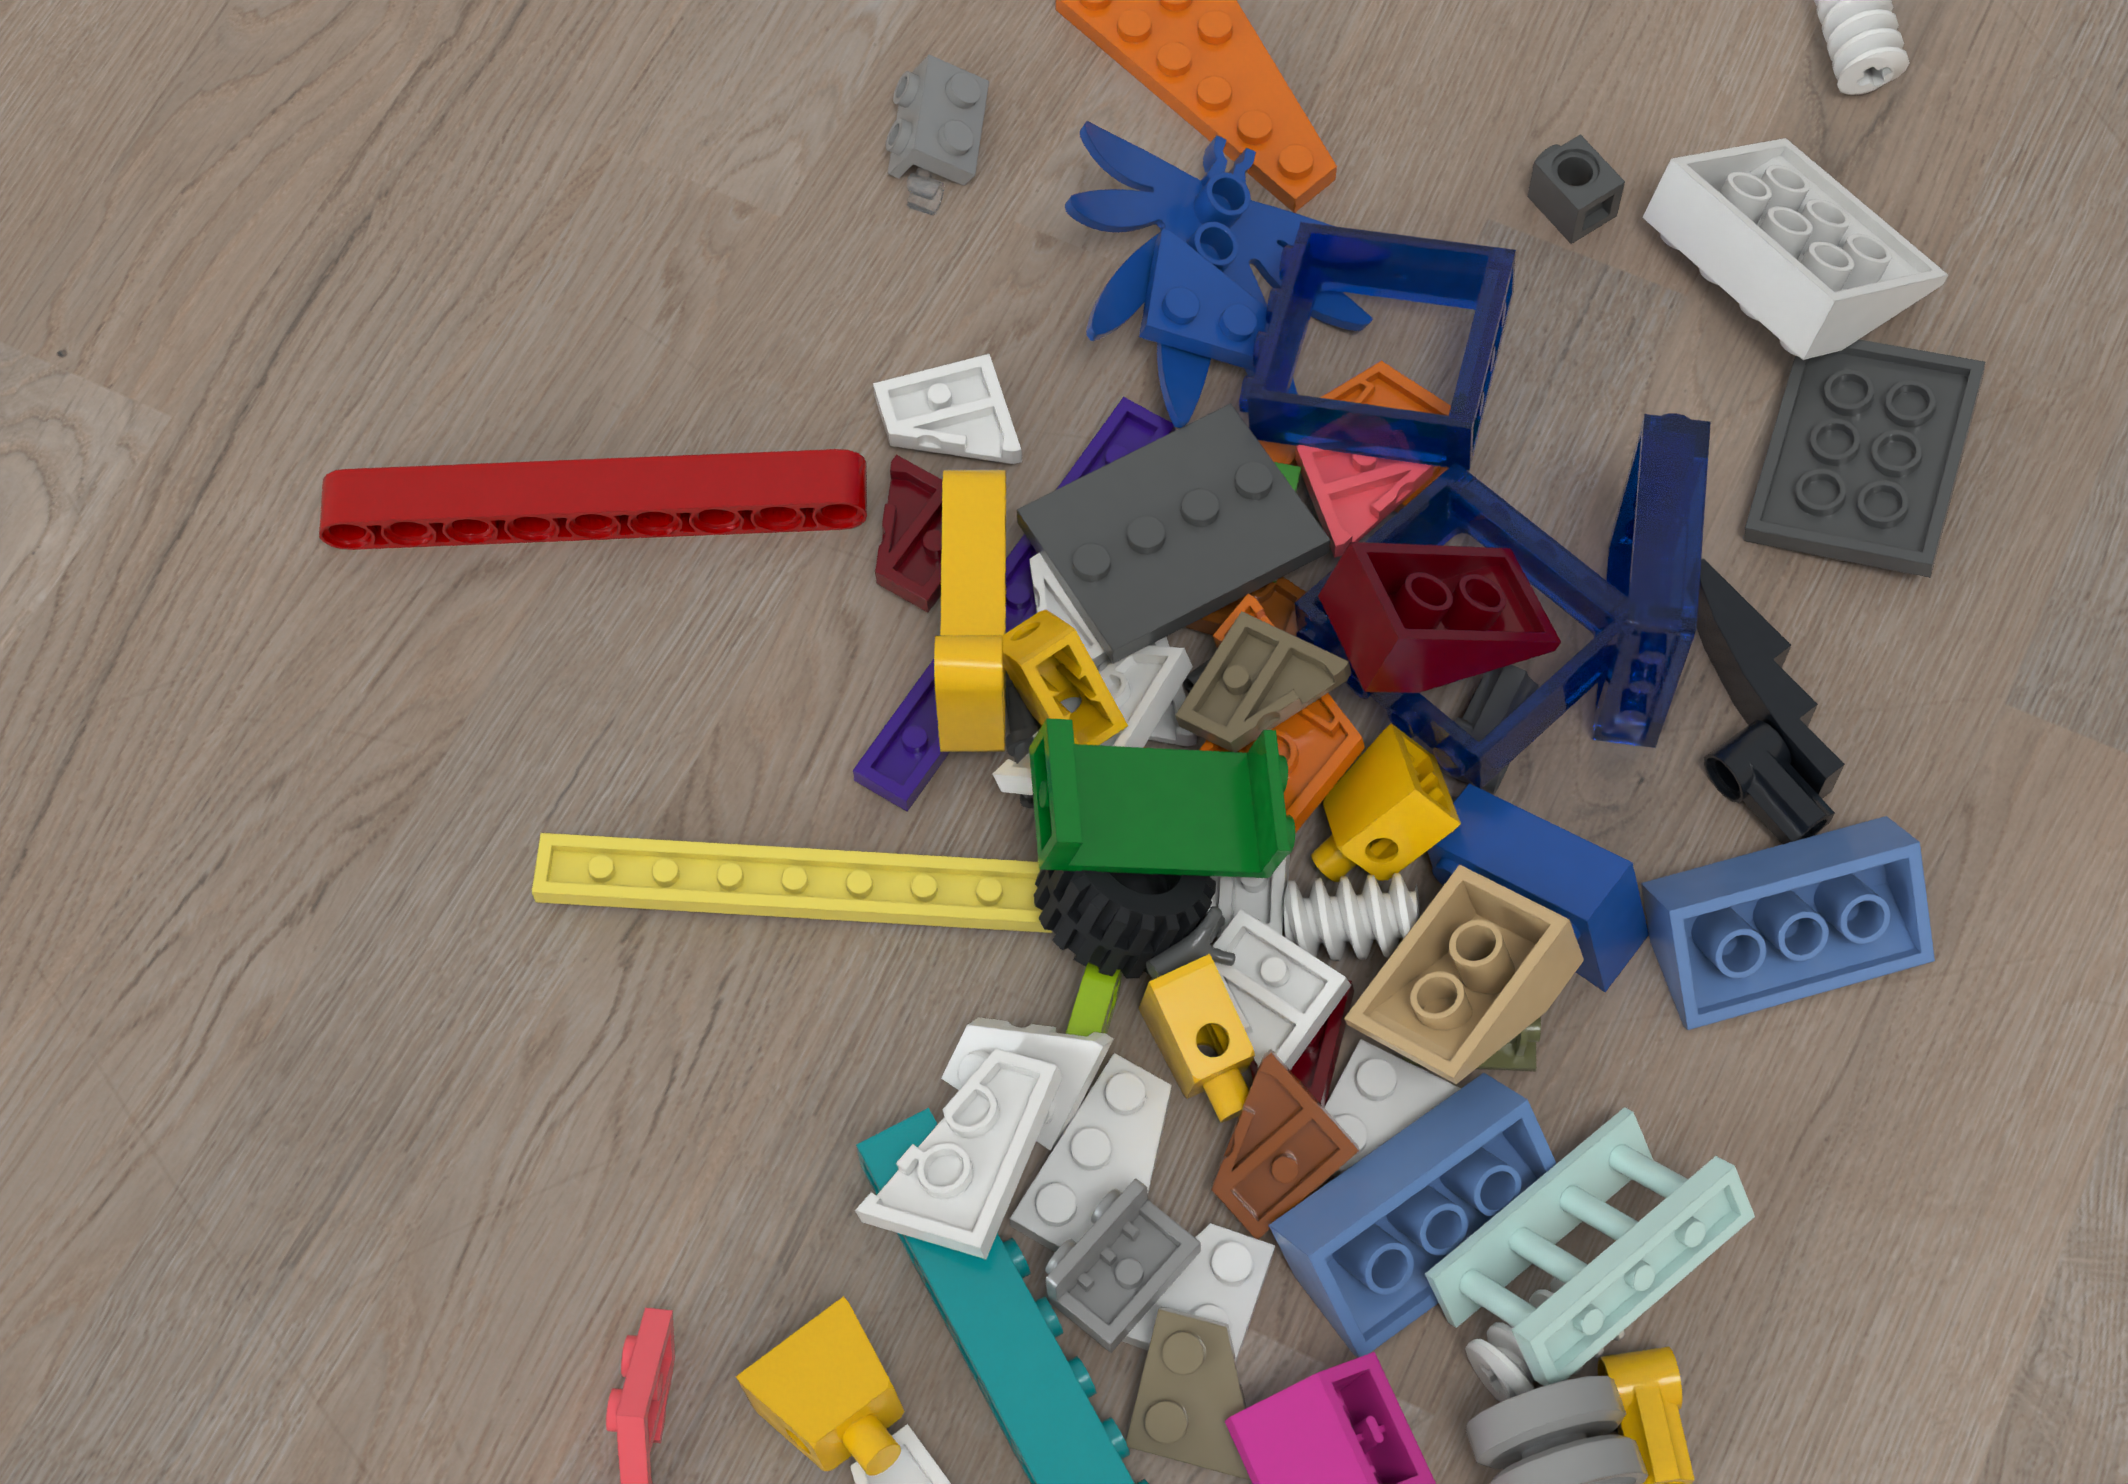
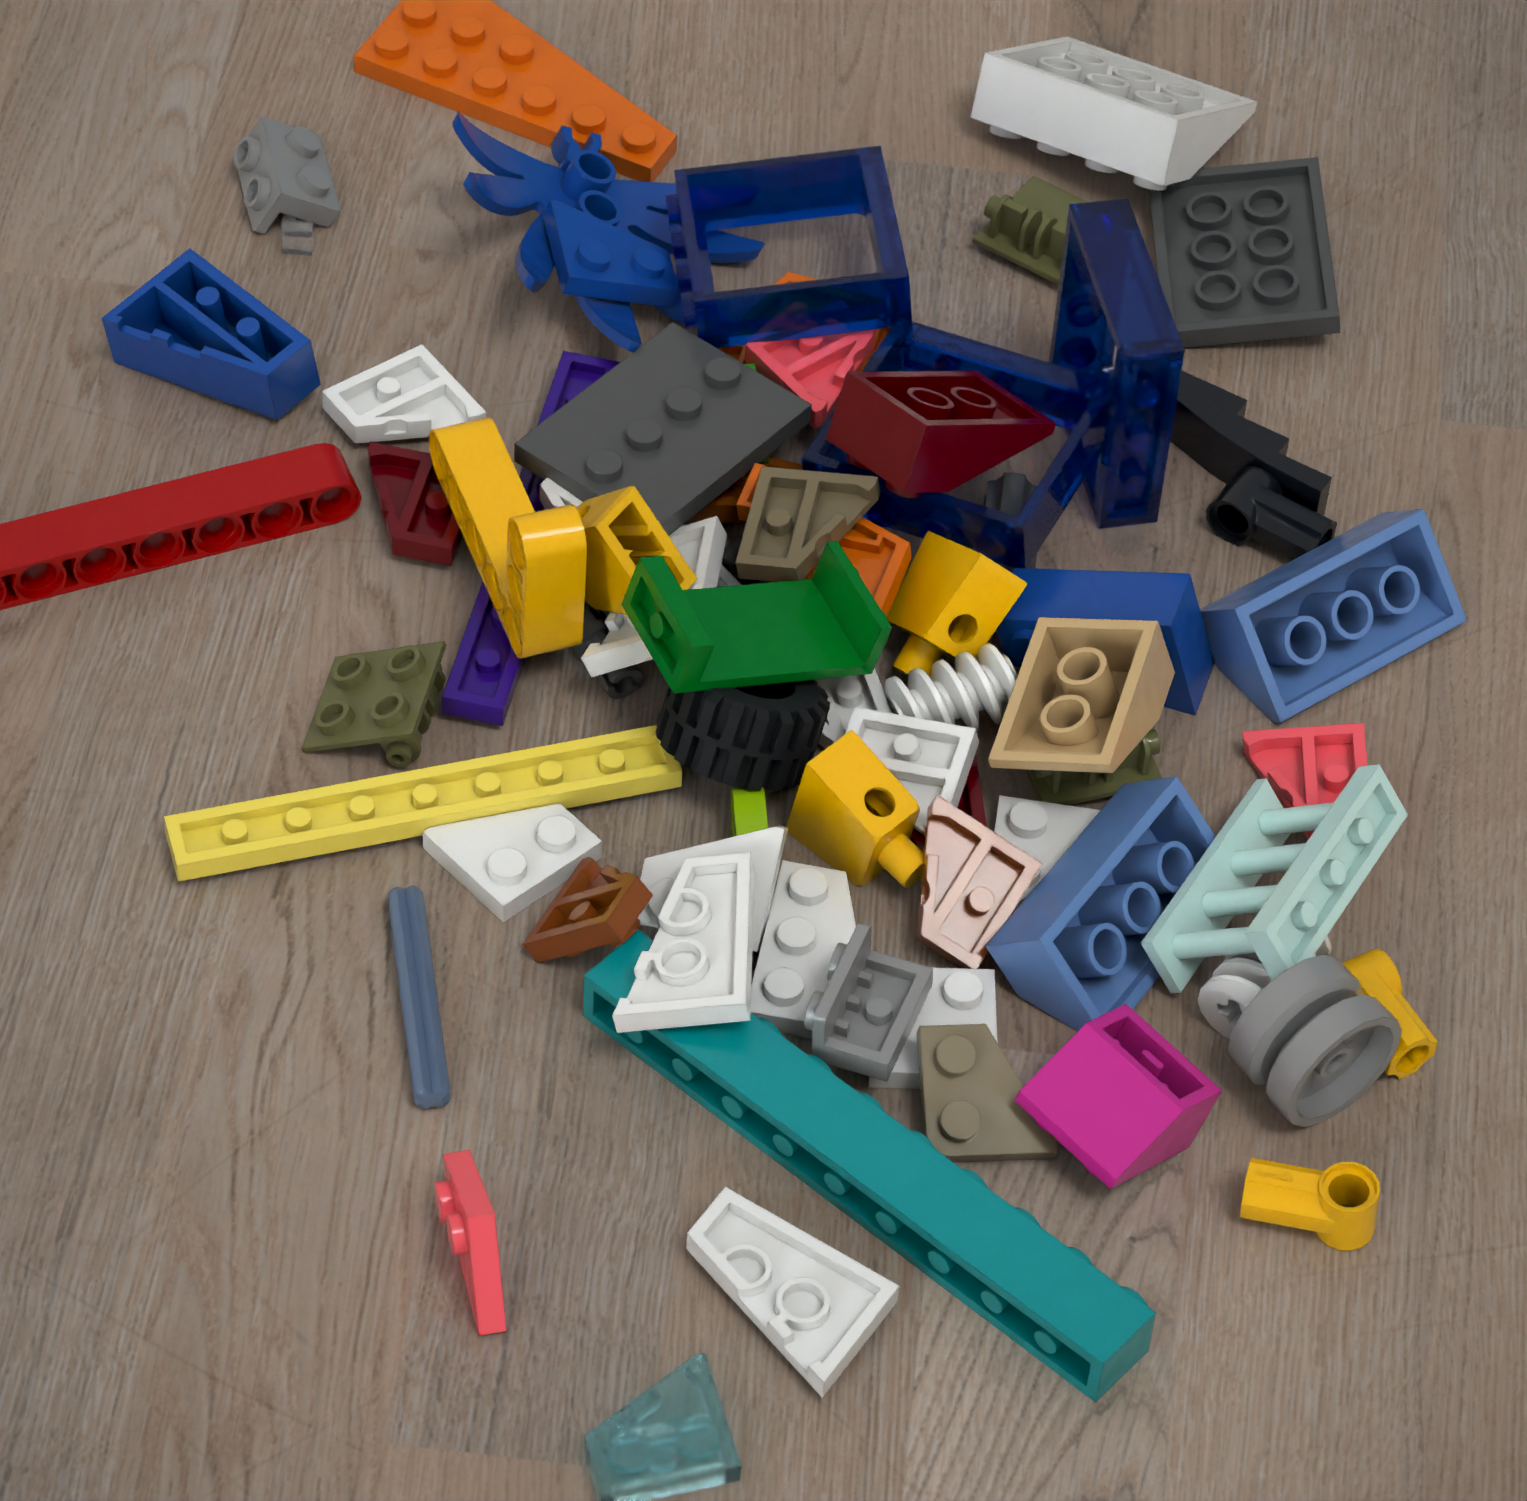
camera: 25 degrees left, 15 degrees down
yellow torso [735,1296,905,1476] -> none
dark grey bar [1146,906,1236,979] -> none
dark grey brick [1527,134,1625,244] -> none
none -> blue wedge [102,248,321,420]
none -> olive hinge [302,641,447,767]
none -> sand blue axle [388,885,450,1109]
none -> white wing [423,803,602,922]
none -> dark orange wing [522,857,653,963]
none -> olive hinge [972,176,1130,290]
none -> coral wing [1242,723,1368,840]

